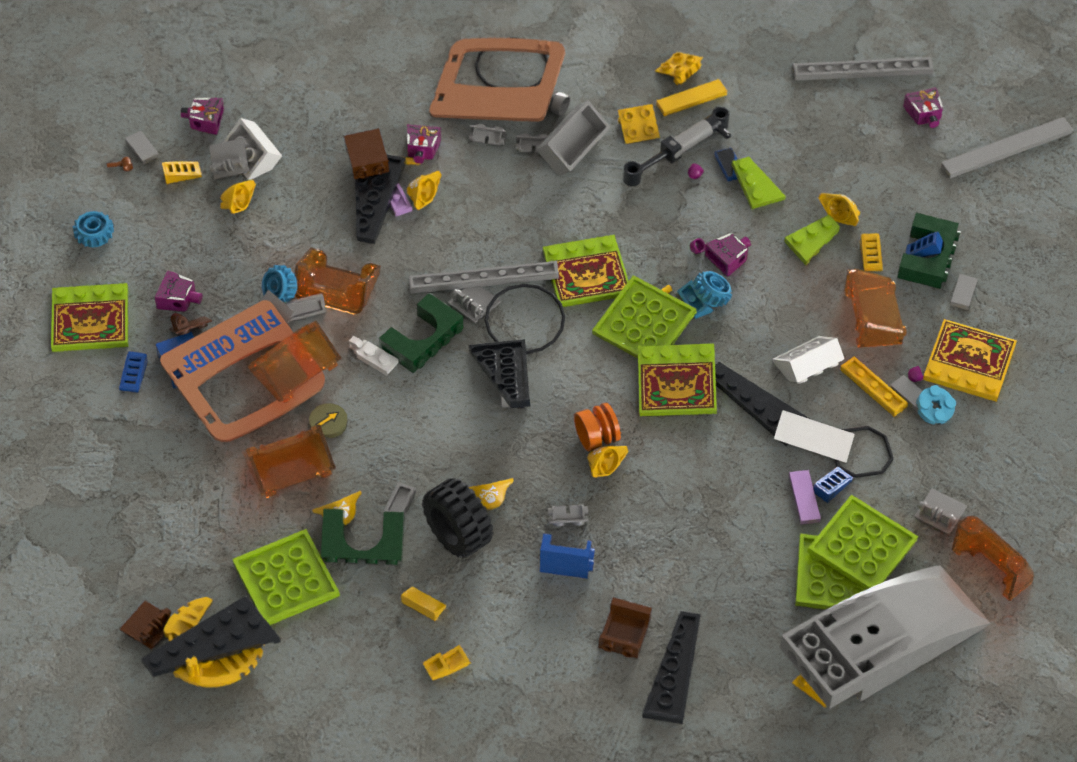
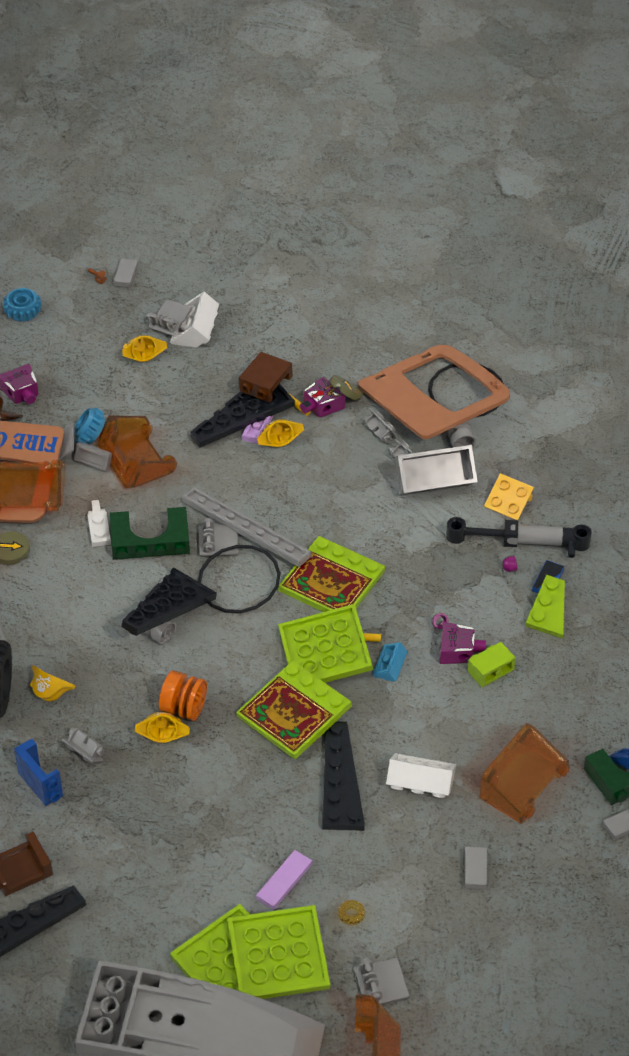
camera: 45 degrees right, 5 degrees down
yellow slope [162,161,202,184] -> none
torso [180,98,224,135] -> none
yellow hinge [655,52,703,85] -> none
yellow tile [656,79,727,116] -> none
dark azure gear [693,271,732,307] -> none
white sticker [774,410,855,463] -> none
lime wing [784,215,840,265] -> none
blue slope [813,467,853,503] -> none
yellow hat [818,193,860,226] -> none
black piece [834,426,894,478] -> none
yellow tile [840,356,908,417] -> none
yellow slope [860,233,883,271] -> none
magenta hinge [908,366,923,382] -> none
medium azure plate [916,385,956,424] -> none
plate [923,319,1017,402] -> none
none -> olive tile [329,375,363,400]
none -> clear yellow piece [338,900,365,925]
none -> lime brick [468,642,516,687]

